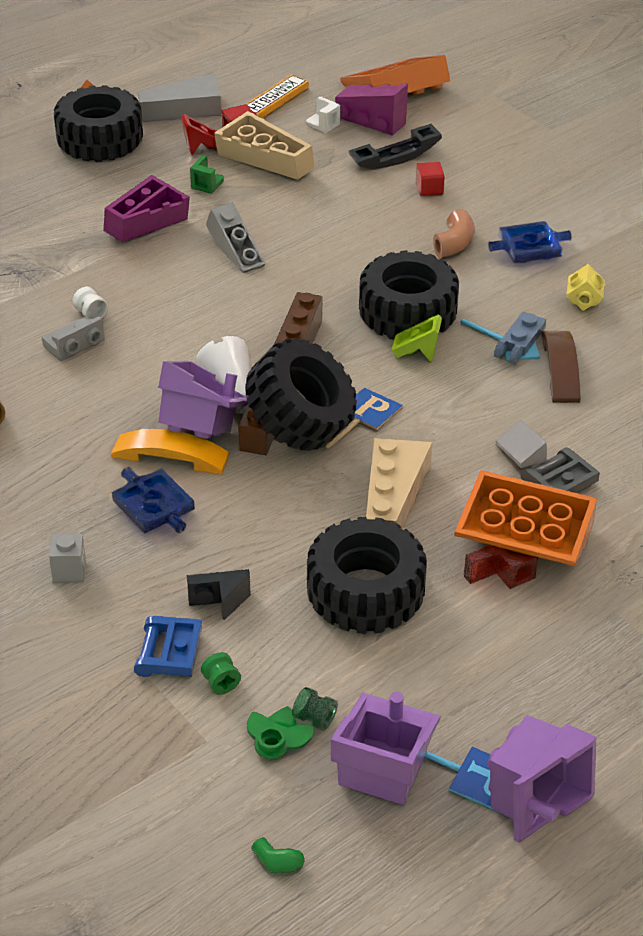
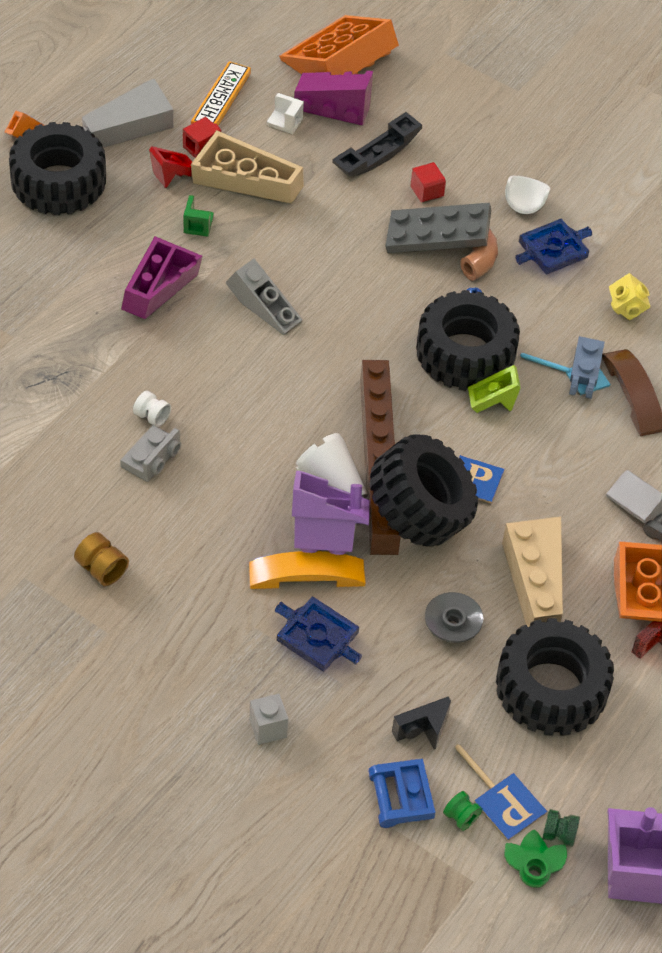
camera: 20 degrees left, 10 degrees up
none -> dark grey plate [385,202,492,253]
none -> dark grey dish [425,592,483,643]
none -> blue piece [455,744,548,841]
none -> white helmet [505,176,550,214]

